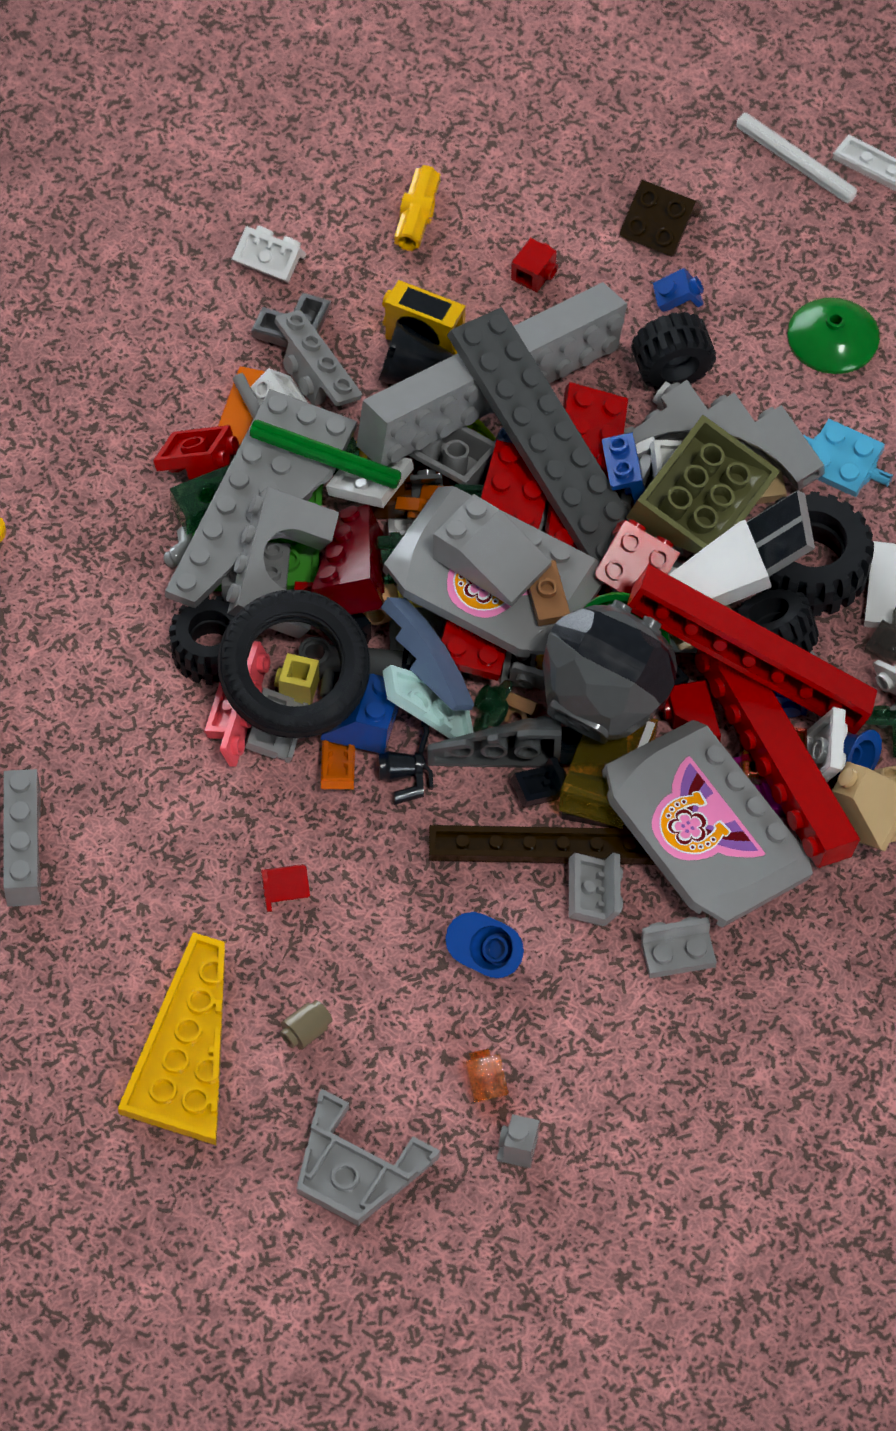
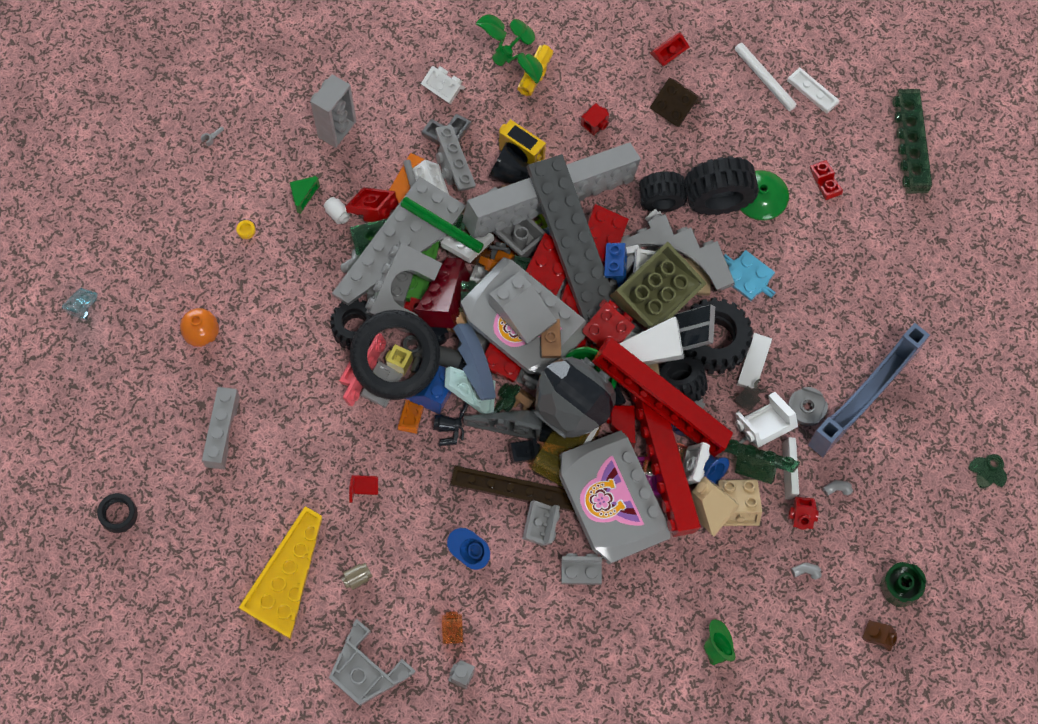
camera: 10 degrees right, 10 degrees up
blue bracket [652,268,704,312] -> none
none -> green slope [290,176,320,214]
none -> light grey brick [310,74,357,148]
none -> white brick [324,197,351,224]
none -> green plant [475,14,543,84]
none -> red slope [650,32,690,67]
none -> black tyre [684,156,759,216]

